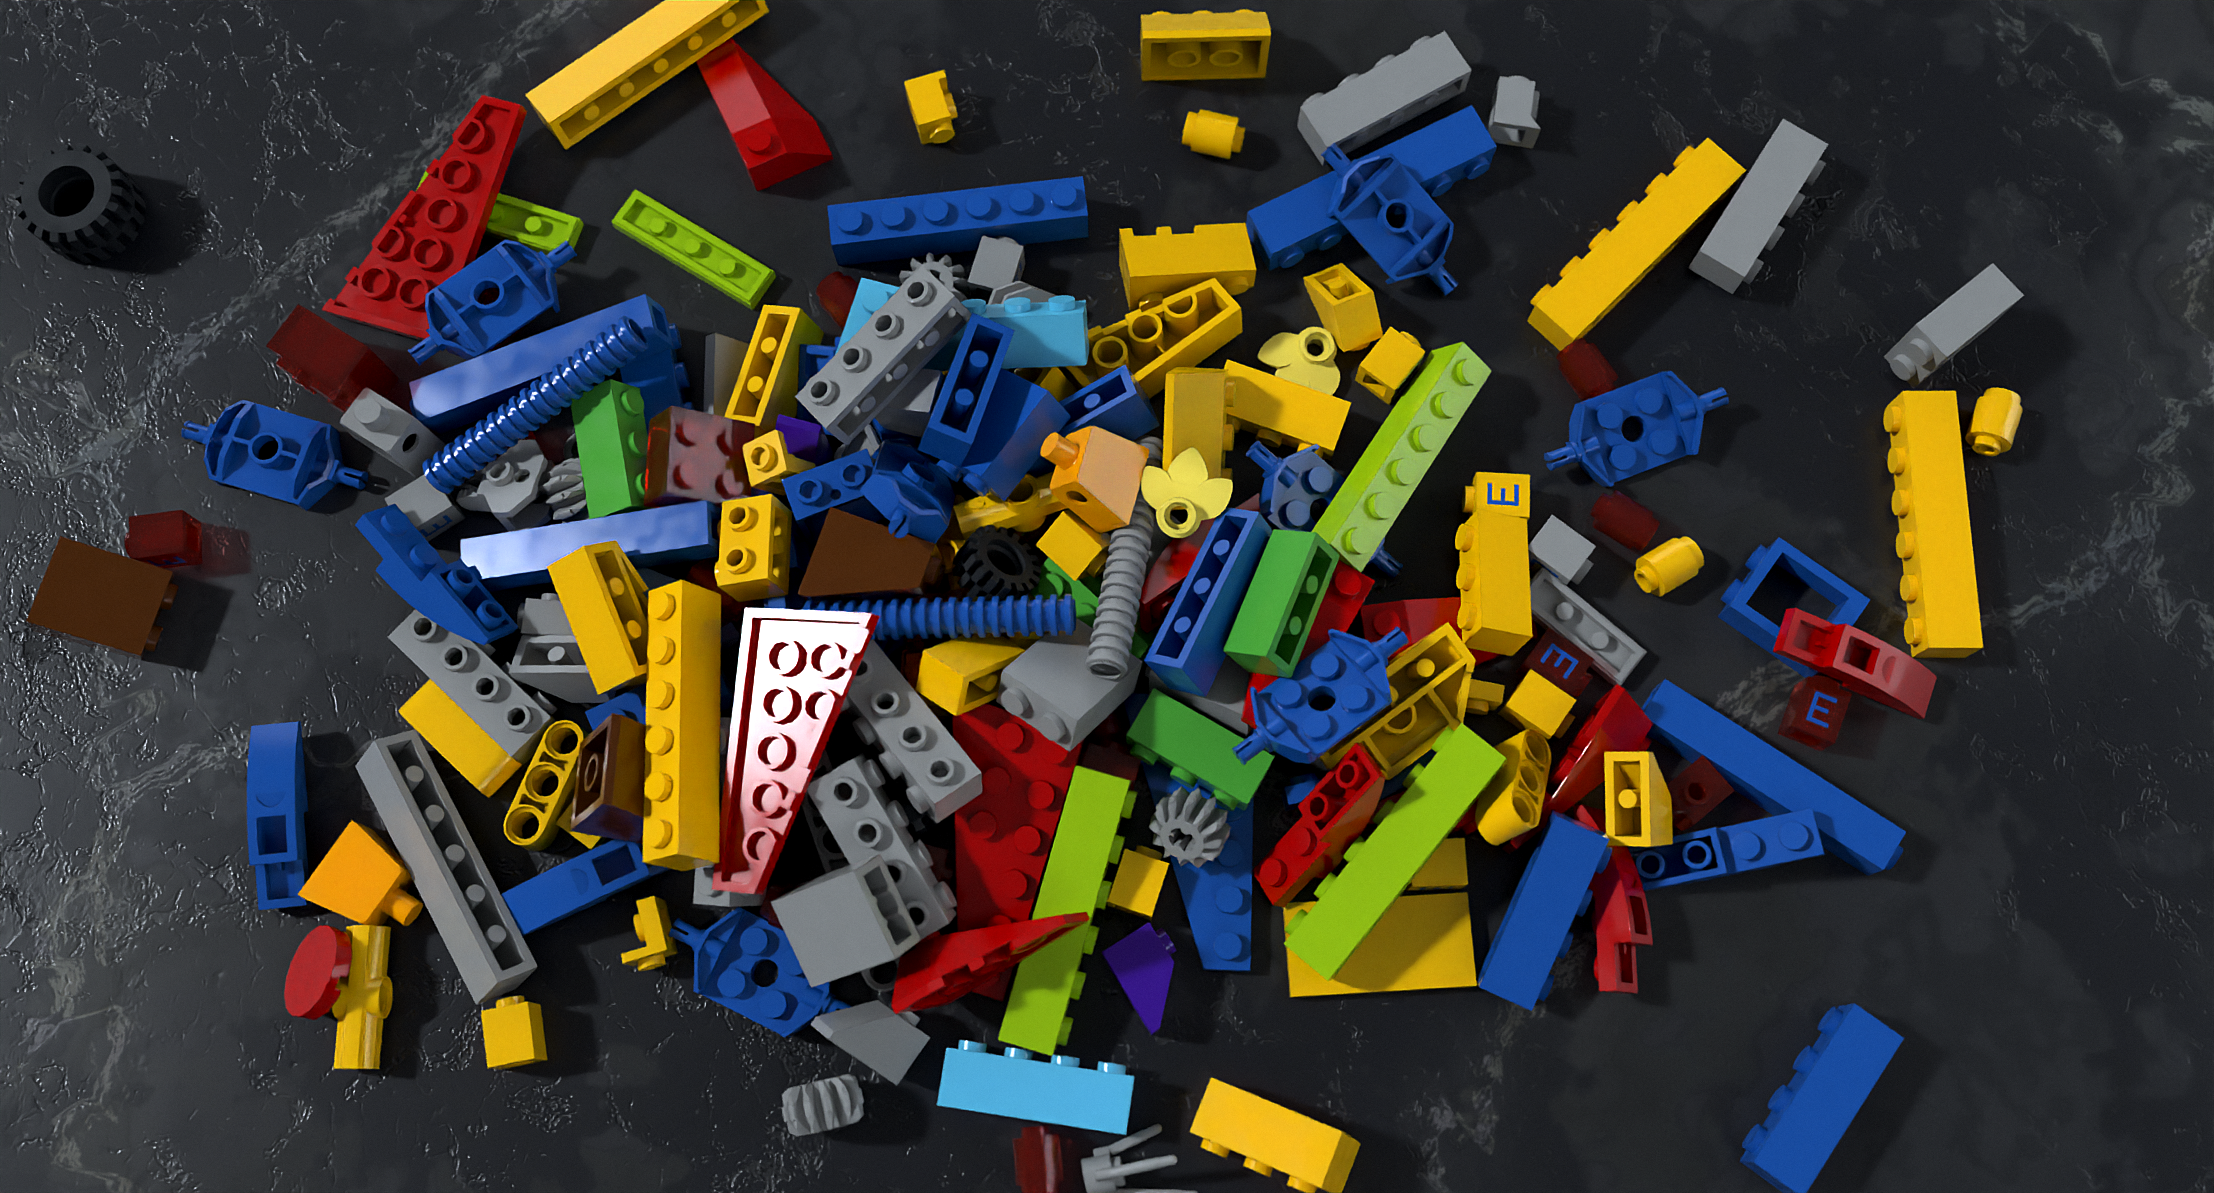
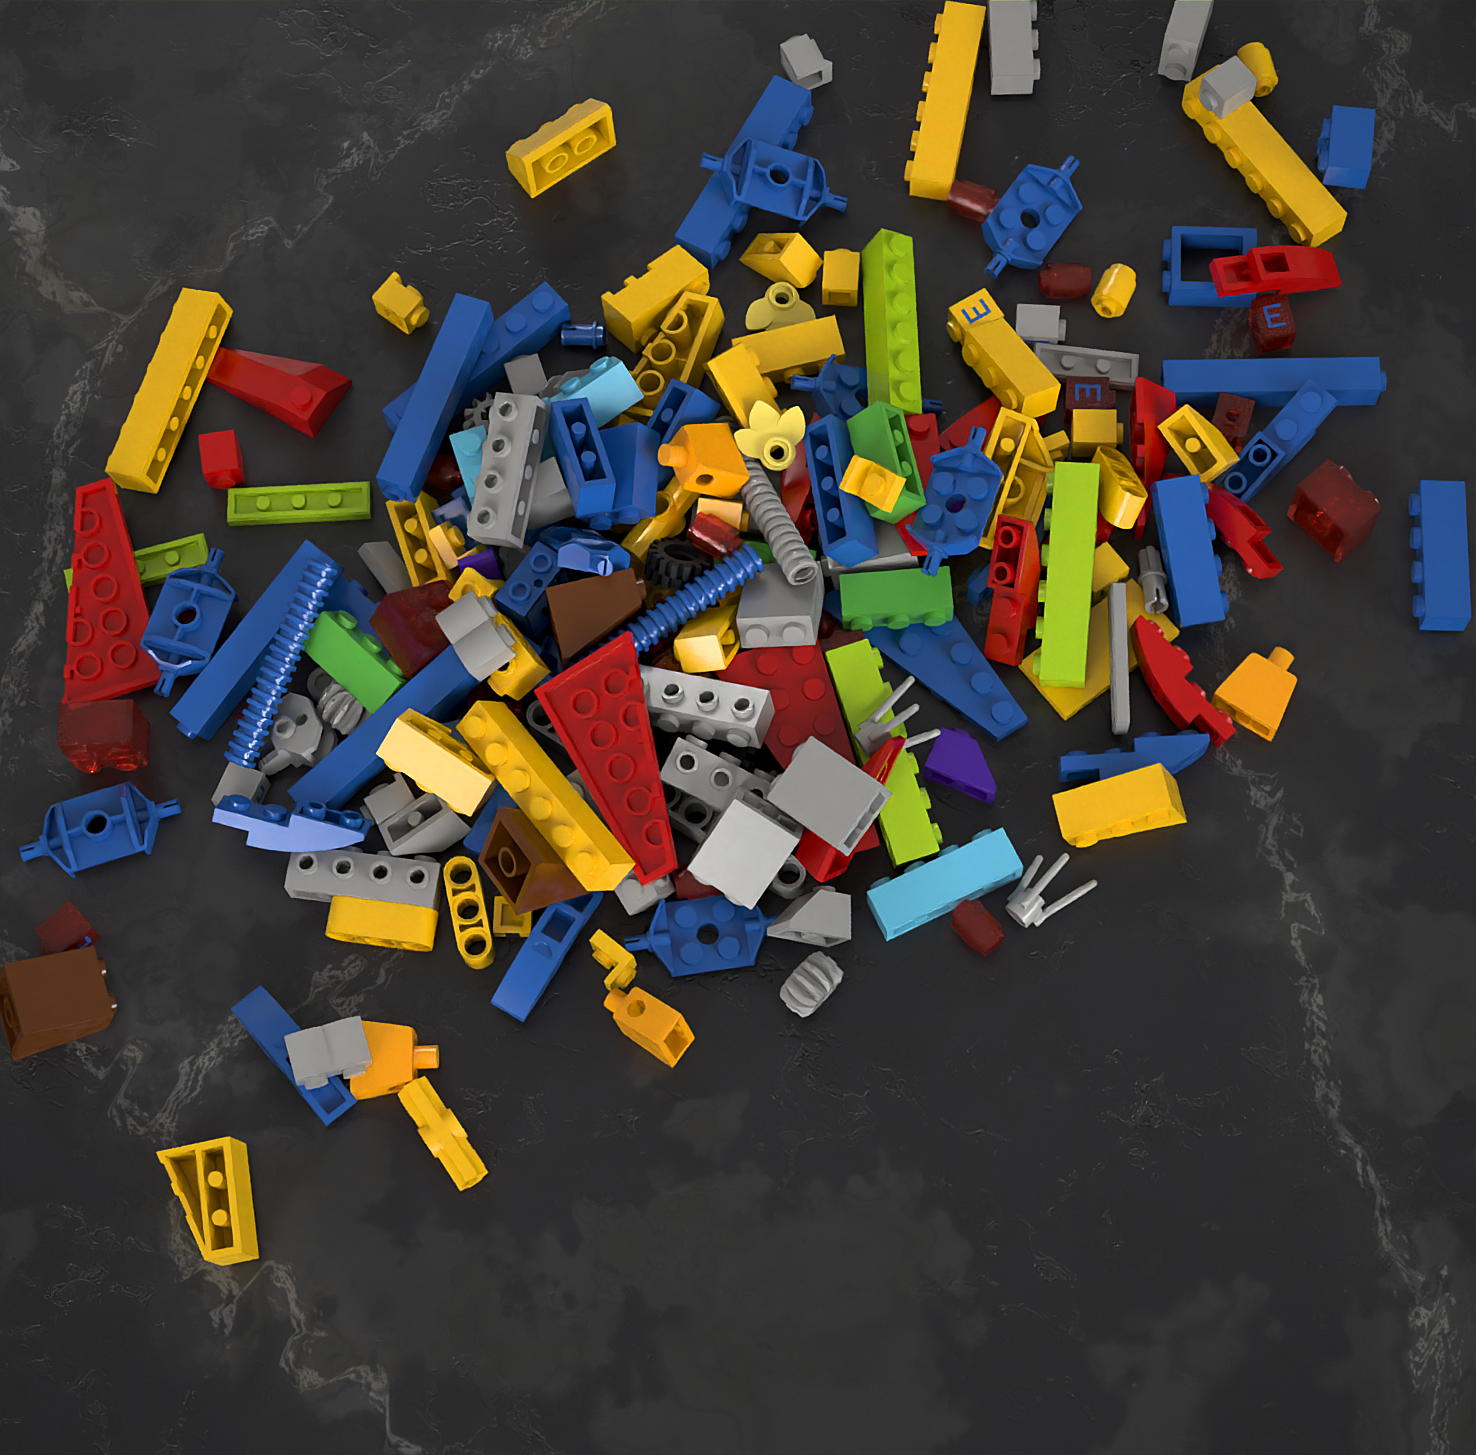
camera: 30 degrees left, 5 degrees down
red tile [284,925,352,1020] -> none
light grey torso [340,387,446,478] -> none
light grey brick [355,729,538,1005] -> none
yellow brick [481,996,548,1070] -> none
yellow brick [1107,845,1169,921] -> none
light grey gear [1149,786,1231,868] -> none
yellow brick [1182,109,1245,159] -> none
light grey brick [1297,31,1472,166] -> none
none -> yellow wedge [156,1136,259,1266]
none -> red brick [198,429,245,489]
none -> light grey brick [284,1016,372,1089]
none -> blue brick [376,293,494,503]
none -> yellow bracket [427,520,487,570]
none -> light grey brick [435,590,517,682]
none -> blue pin [561,321,607,349]
none -> light orange torso [604,986,695,1068]
none -> clear red brick [686,511,743,562]
none -> light grey brick [766,736,892,857]
none -> yellow bracket [839,455,907,513]
none -> light grey plant [853,676,941,759]
none -> blue slope [1058,730,1210,782]
none -> light grey tile [1108,583,1130,735]
none -> red slope [1129,615,1236,748]
none -> light grey axle [1138,546,1169,614]
none -> light grey brick [1199,55,1258,120]
none -> light orange torso [1211,647,1298,742]
none -> clear red brick [1287,459,1382,564]
none -> blue brick [1315,105,1376,189]

